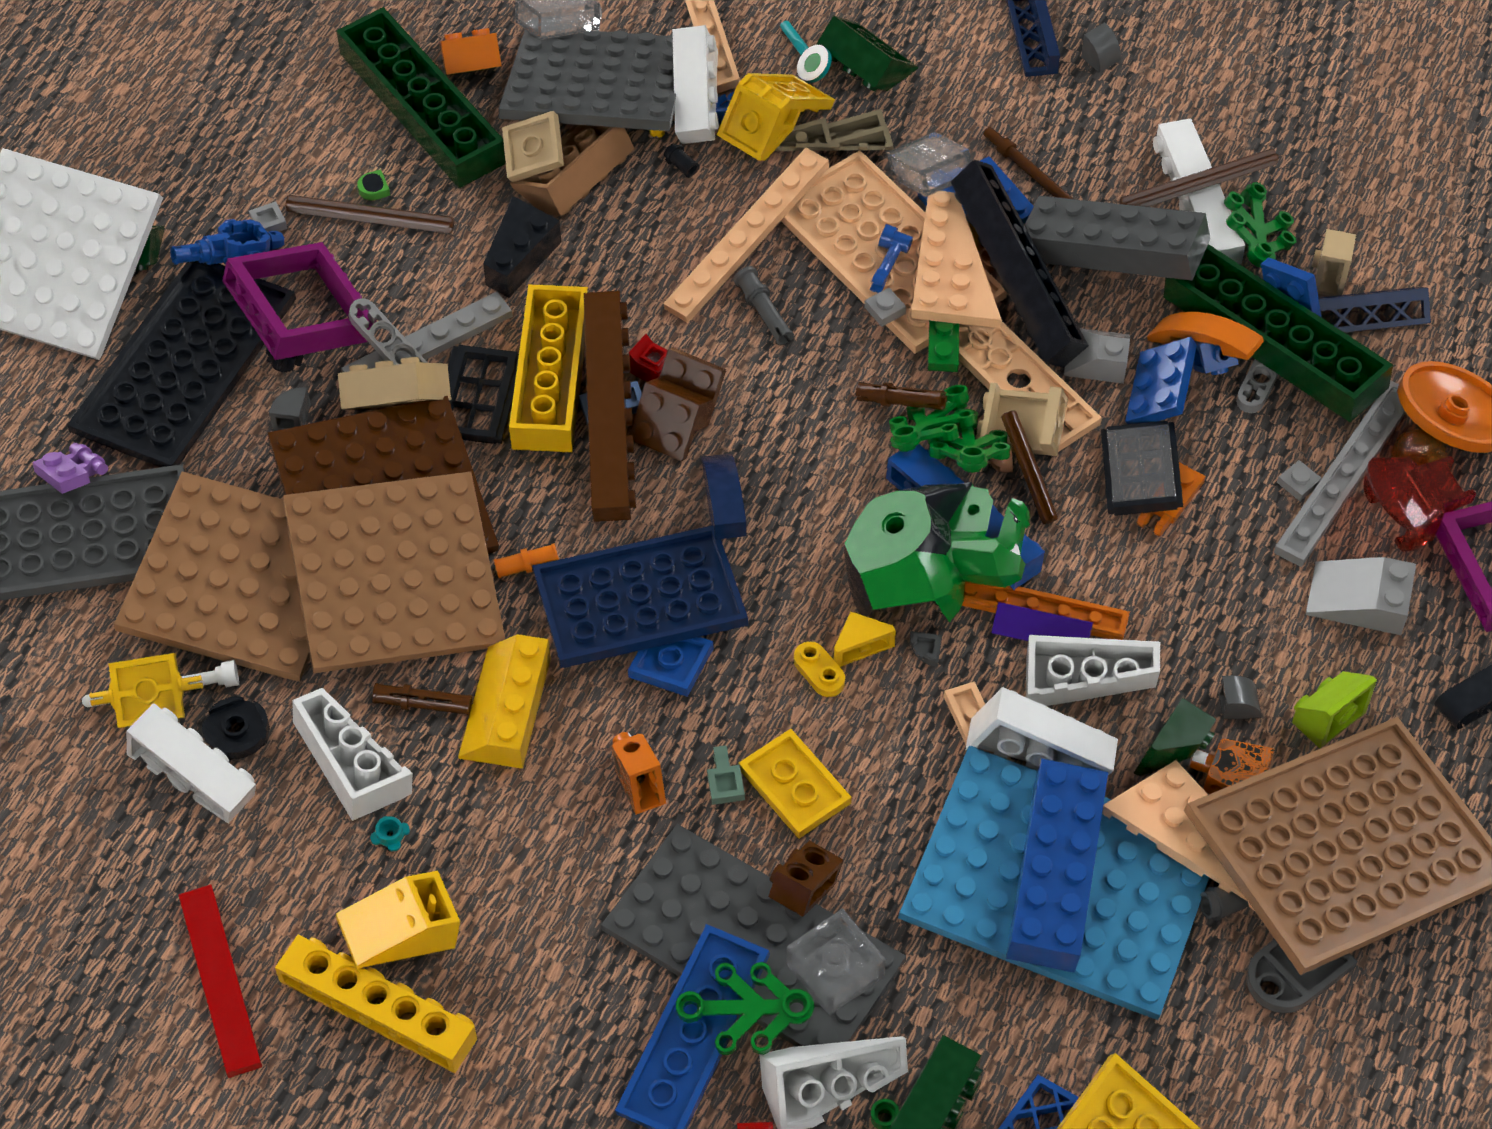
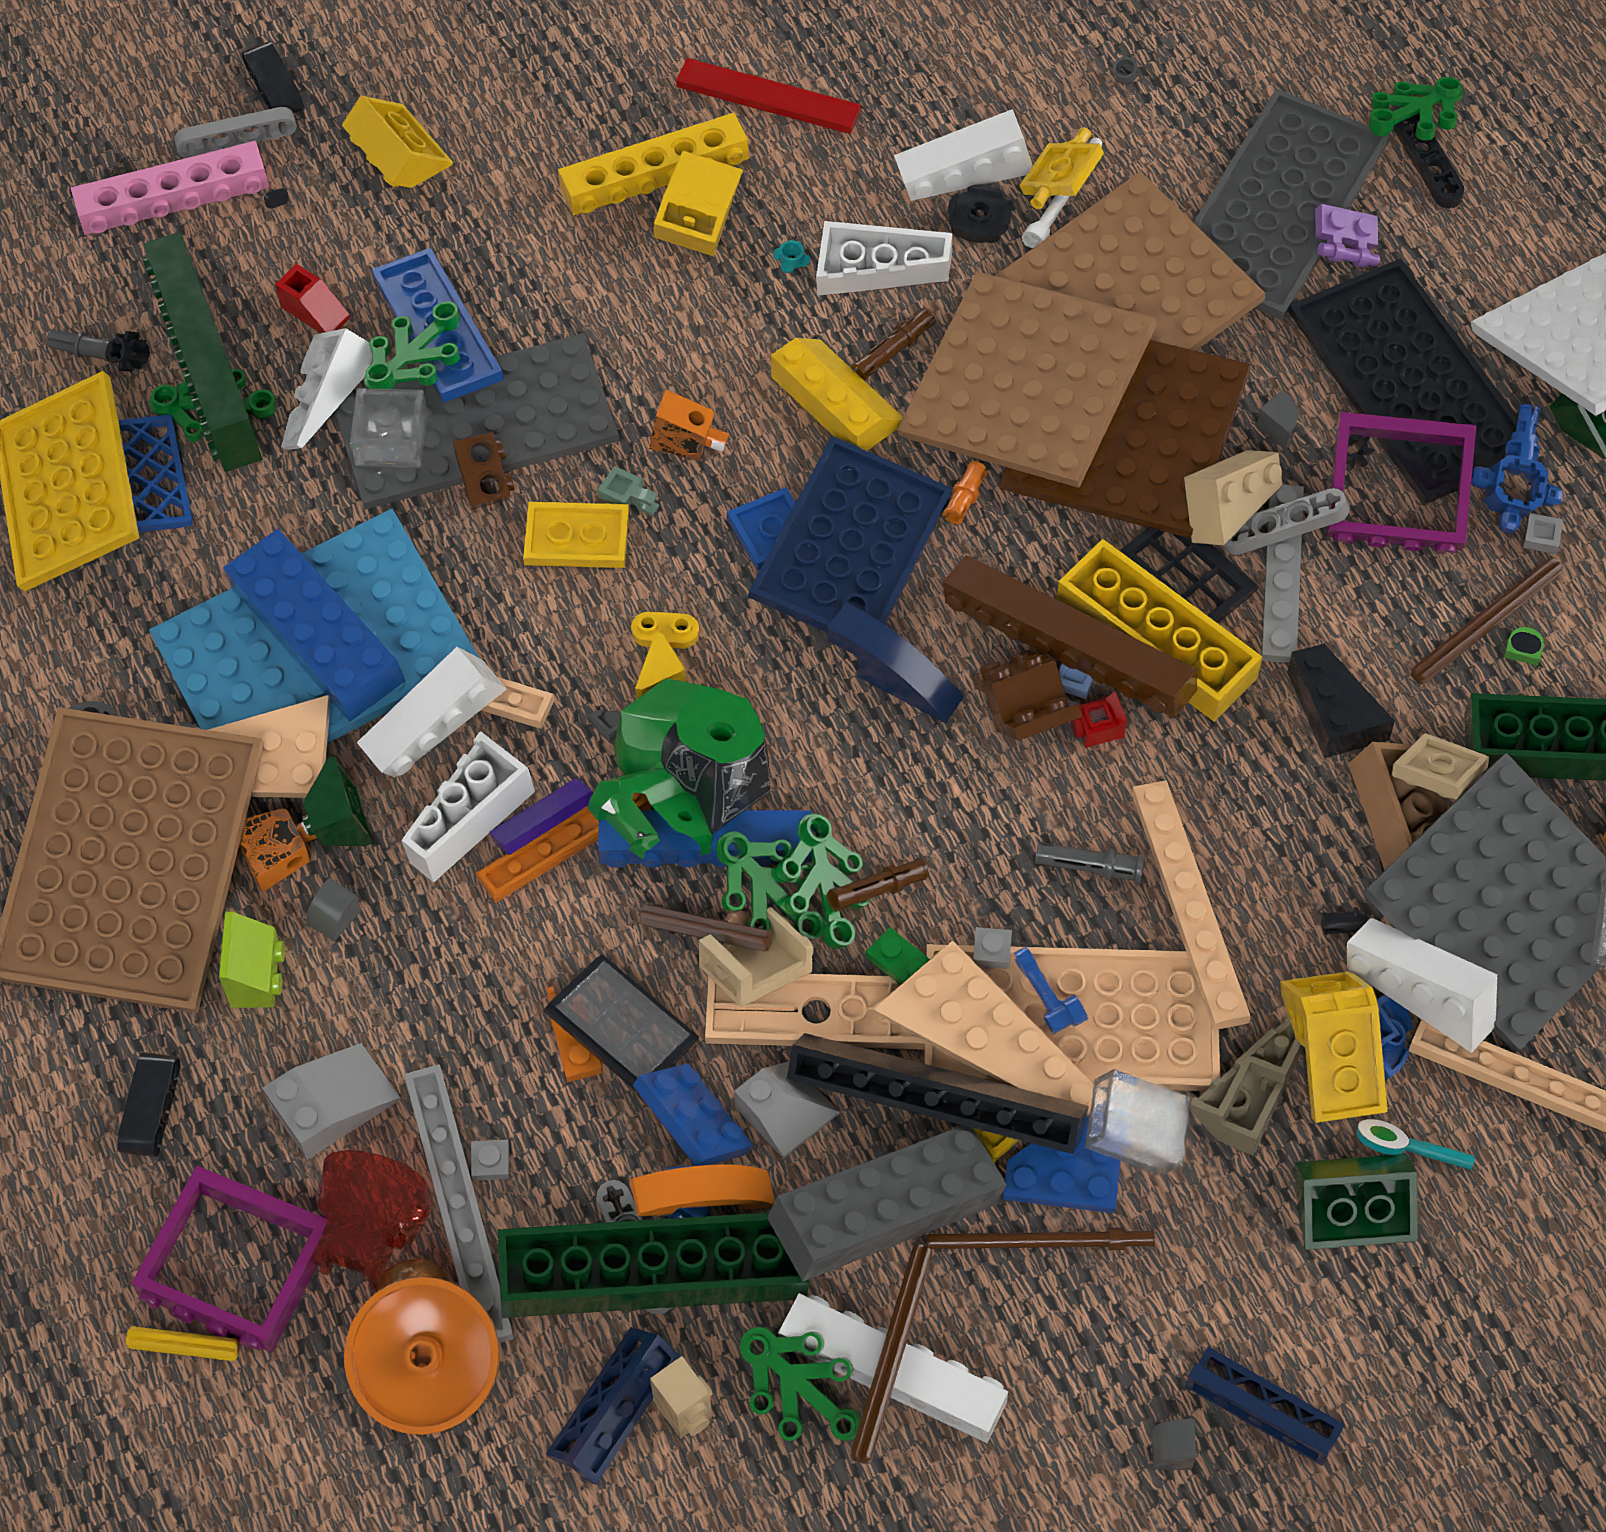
camera: 130 degrees right, 5 degrees up
blue plate [1261,258,1322,318] -> none

